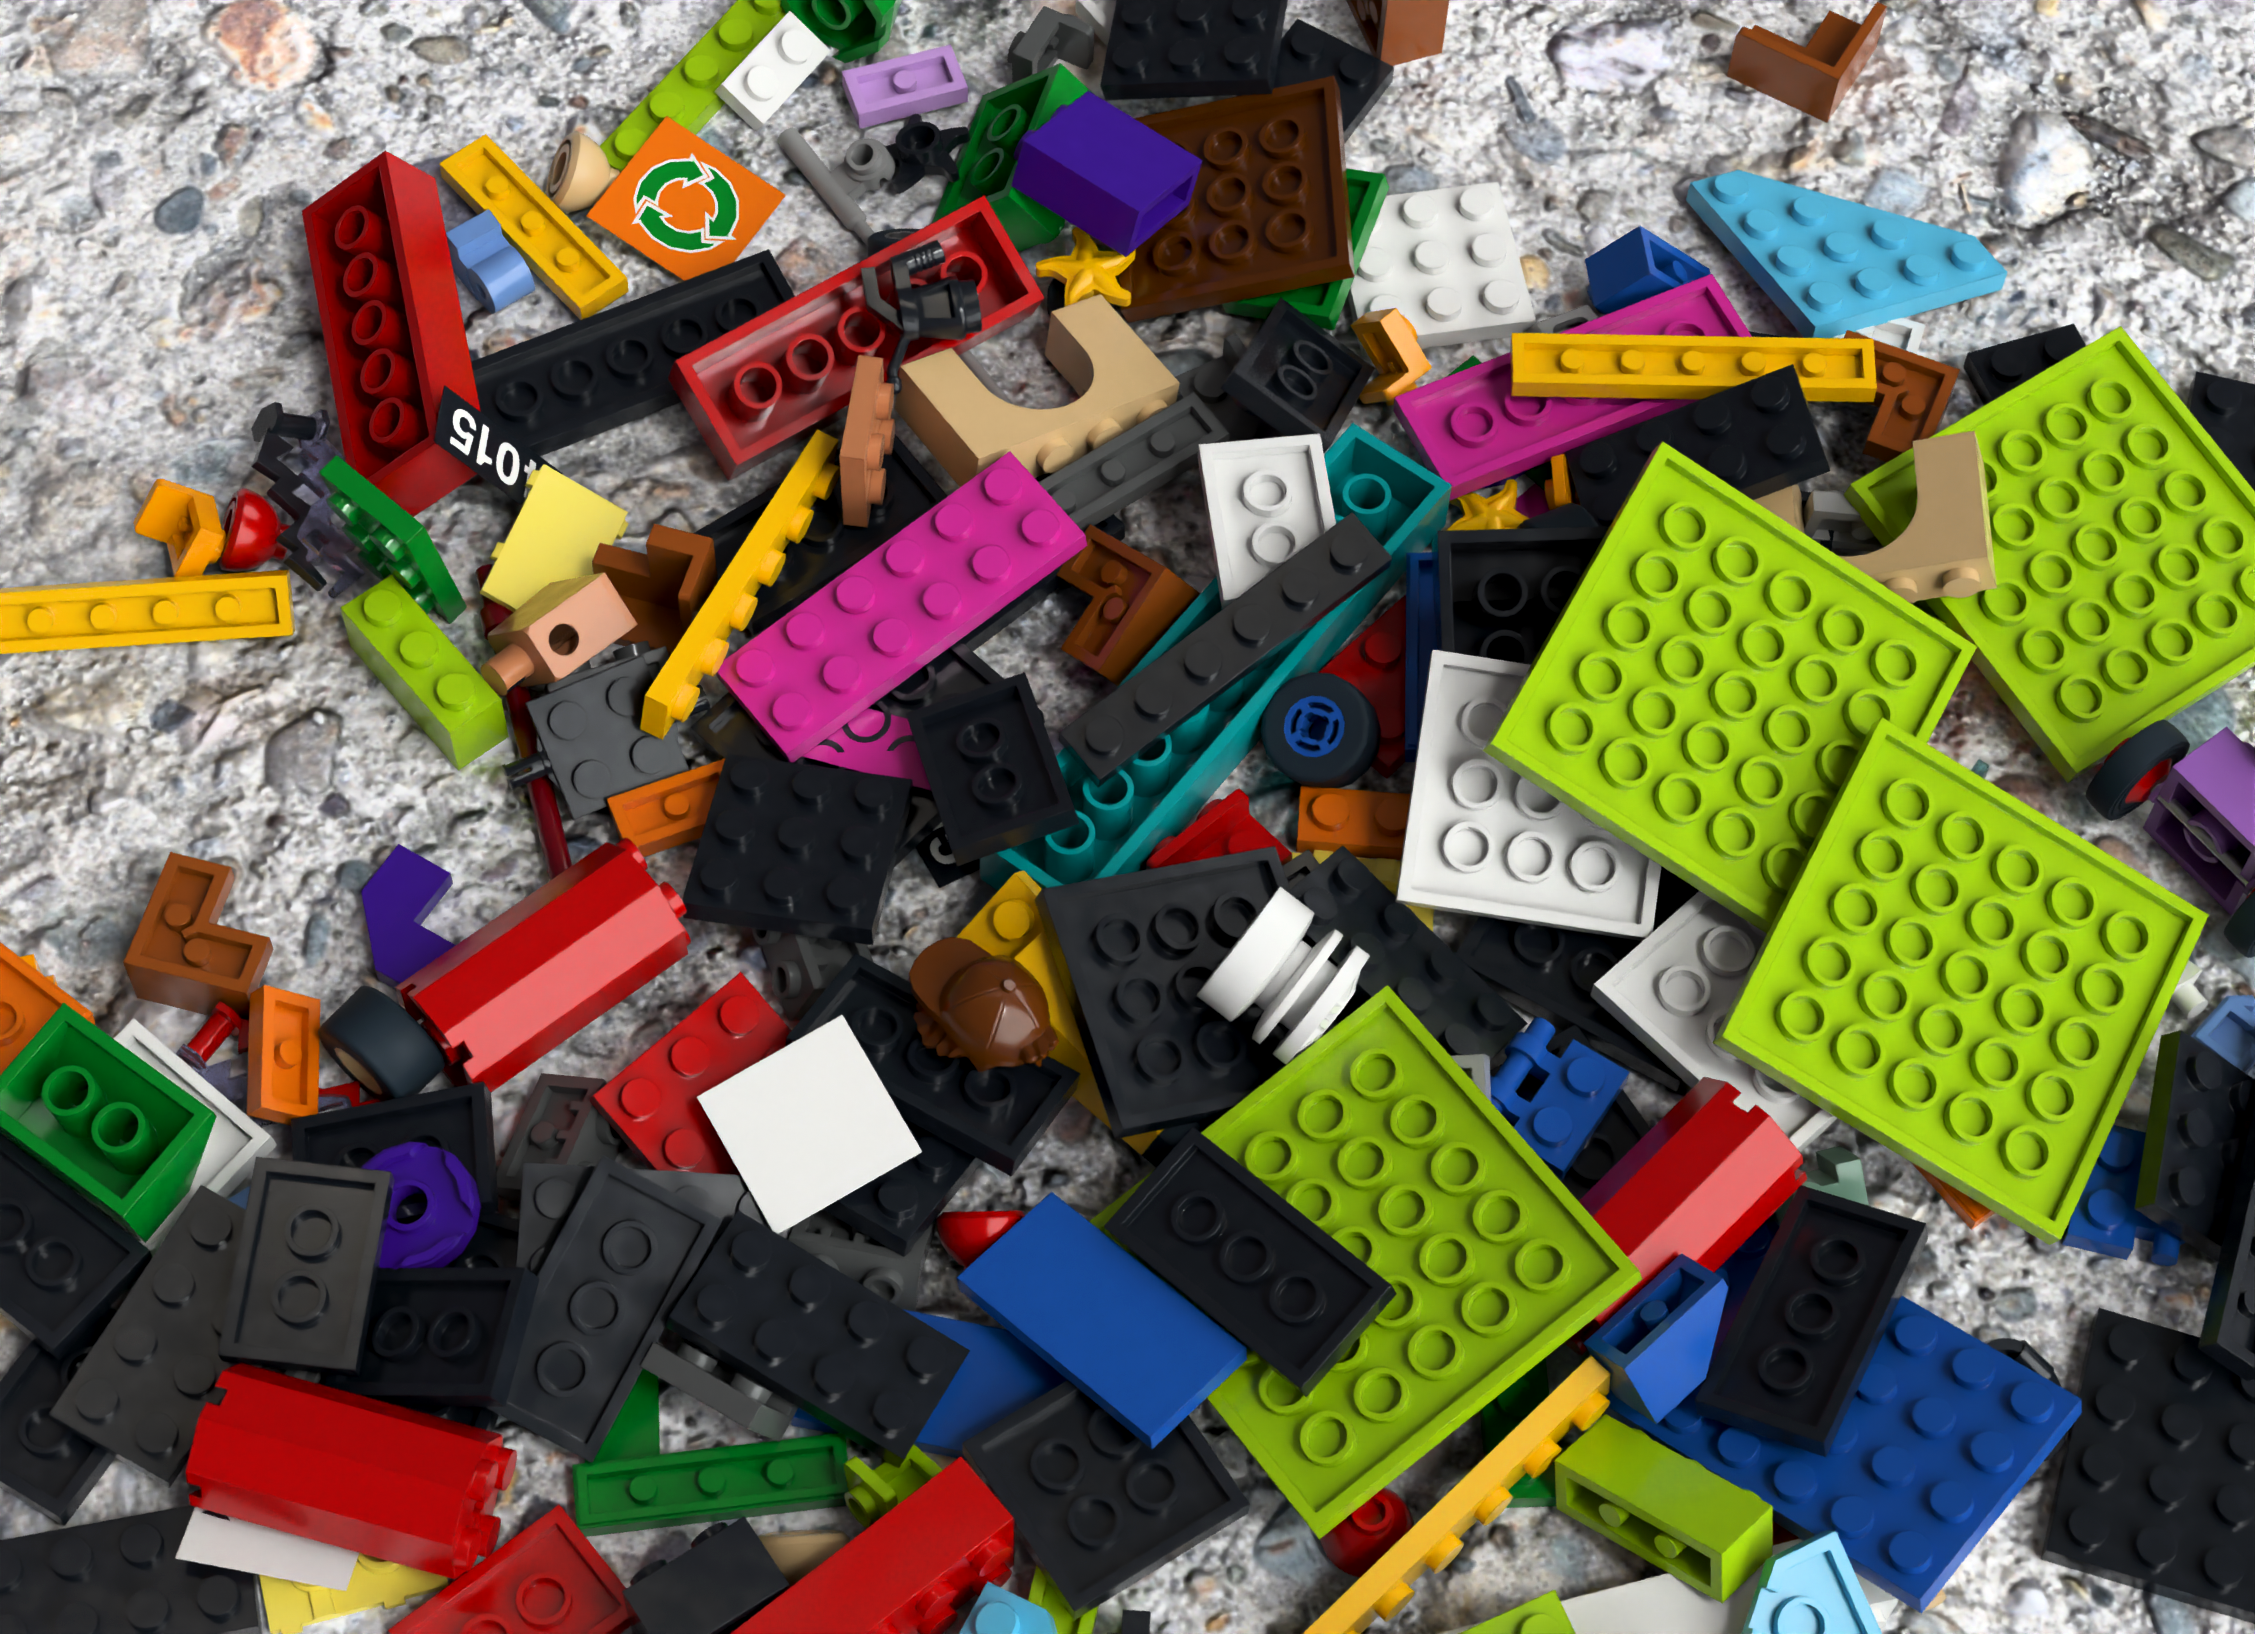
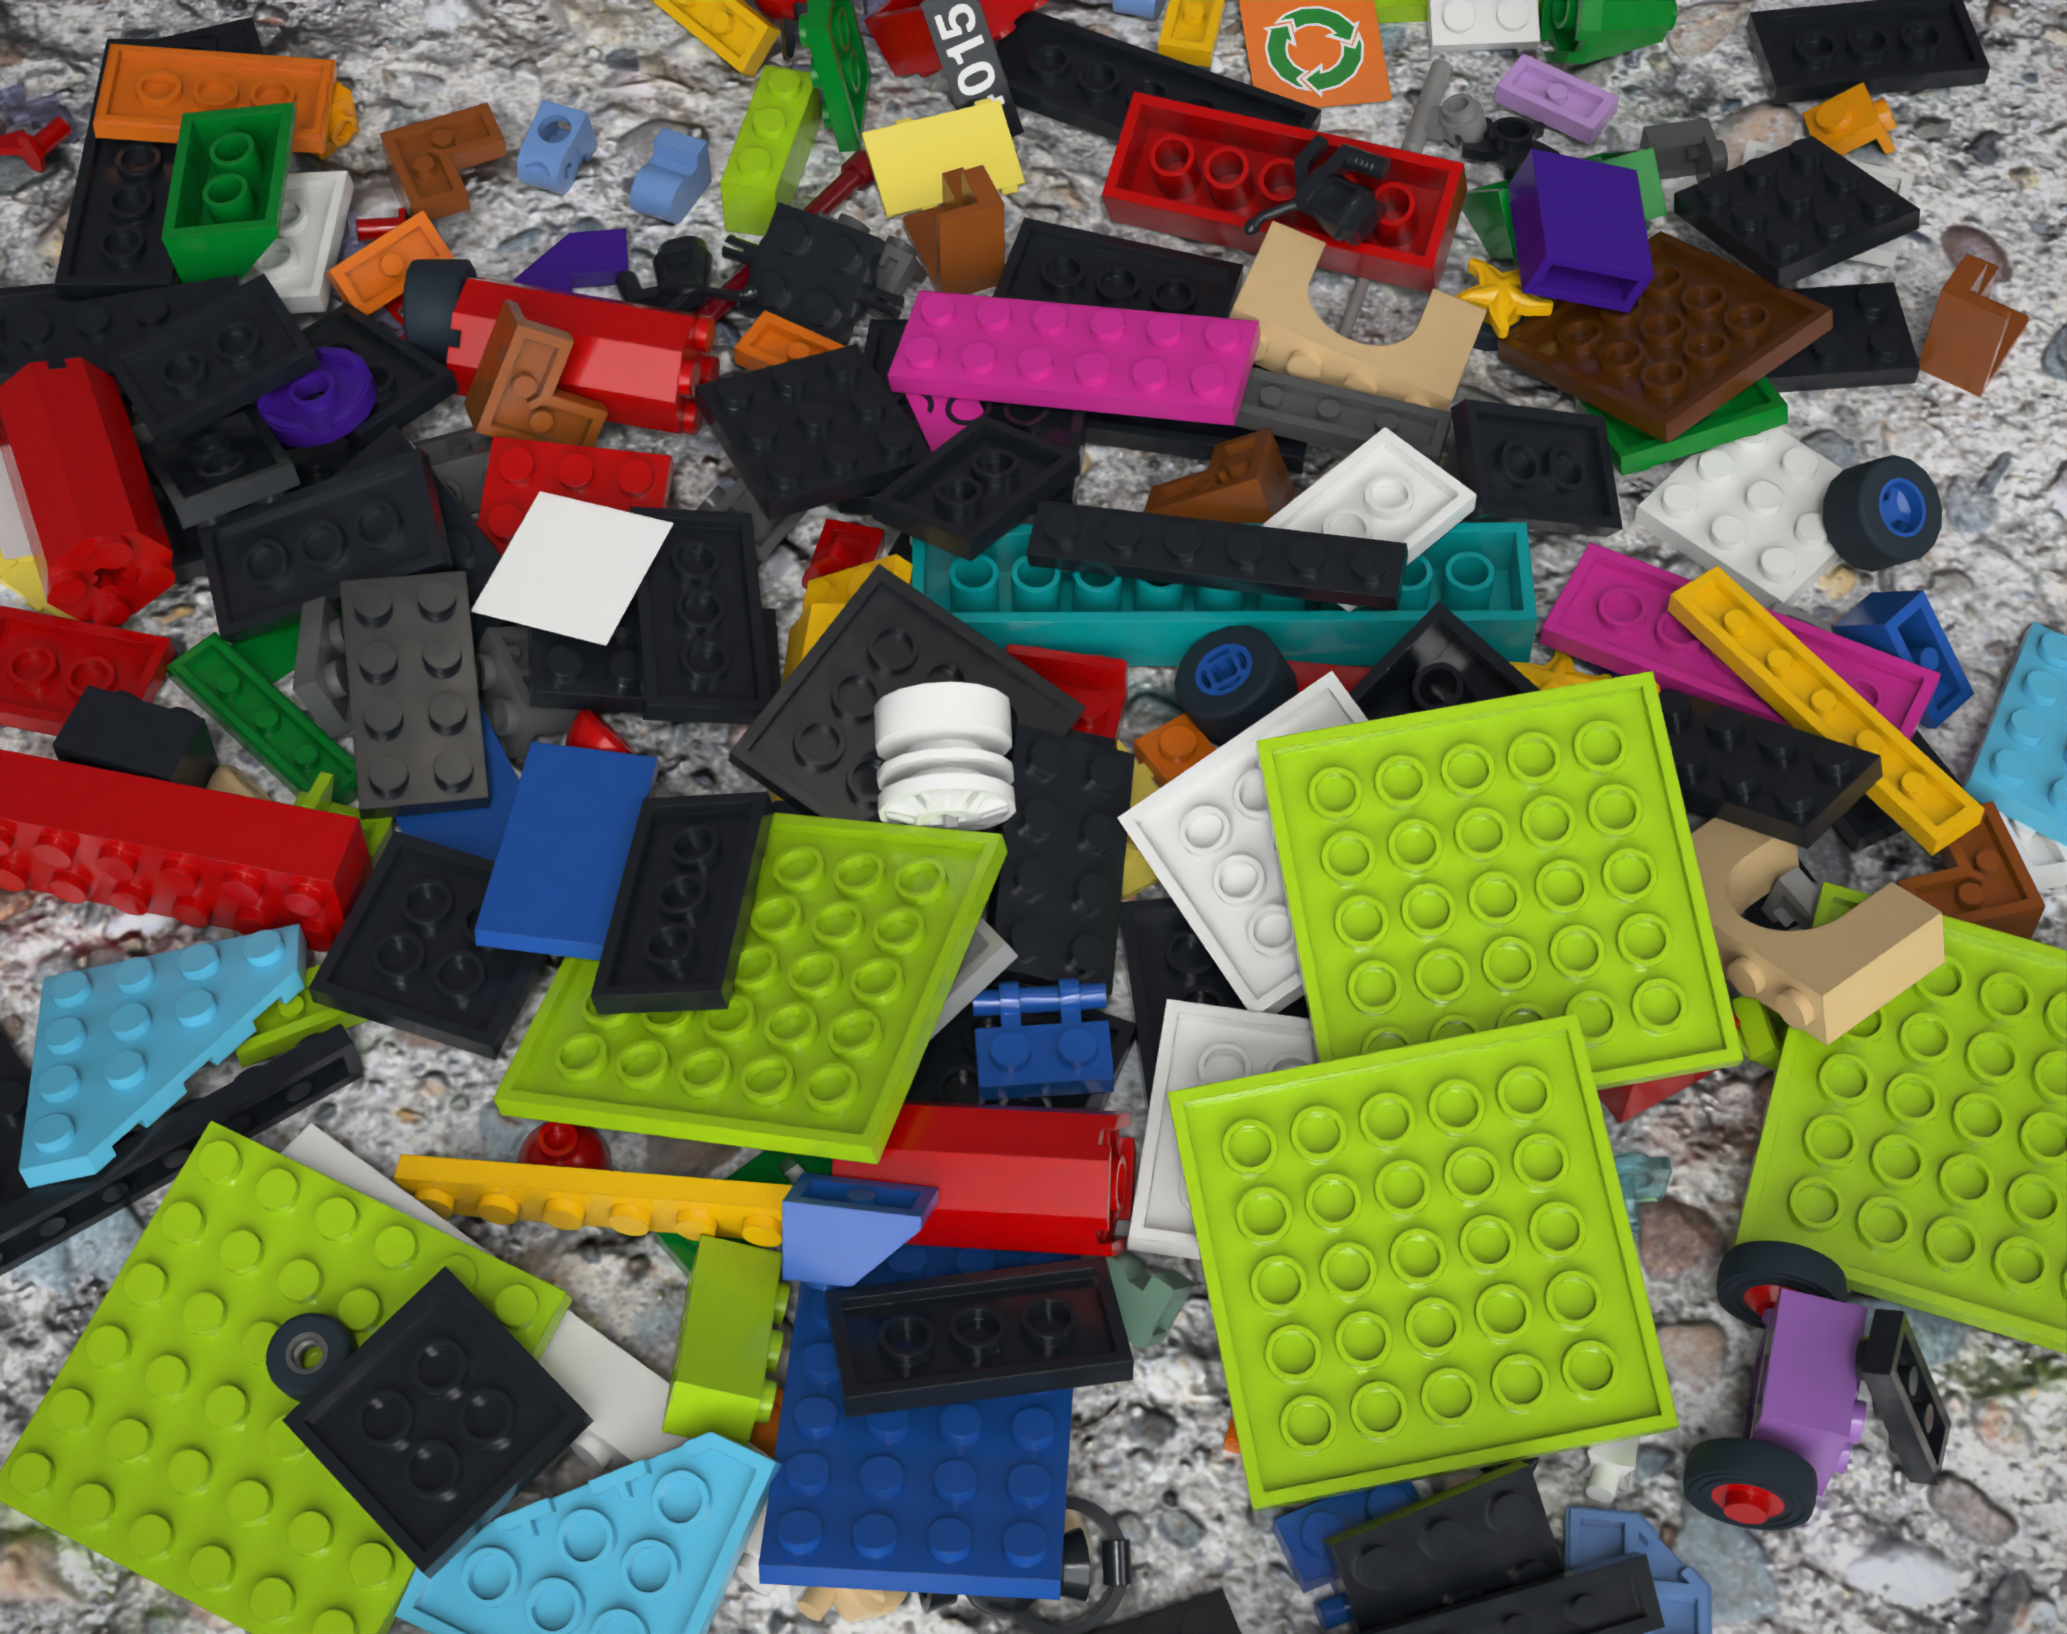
camera: 55 degrees right, 5 degrees down
nougat torso [481,572,638,696] -> none
yellow plate [640,429,840,740] -> none
nougat plate [839,355,895,527] -> none
reddish brown hair [909,937,1059,1072] -> none
light orange bracket [1350,308,1432,406] -> none
none -> dark orange panel [464,299,608,447]
none -> medium blue leg [517,100,598,194]
none -> black piece [615,236,759,312]
none -> medium blue leg [630,128,712,224]
none -> red tile [801,518,885,589]
none -> black wheel [1823,455,1942,572]

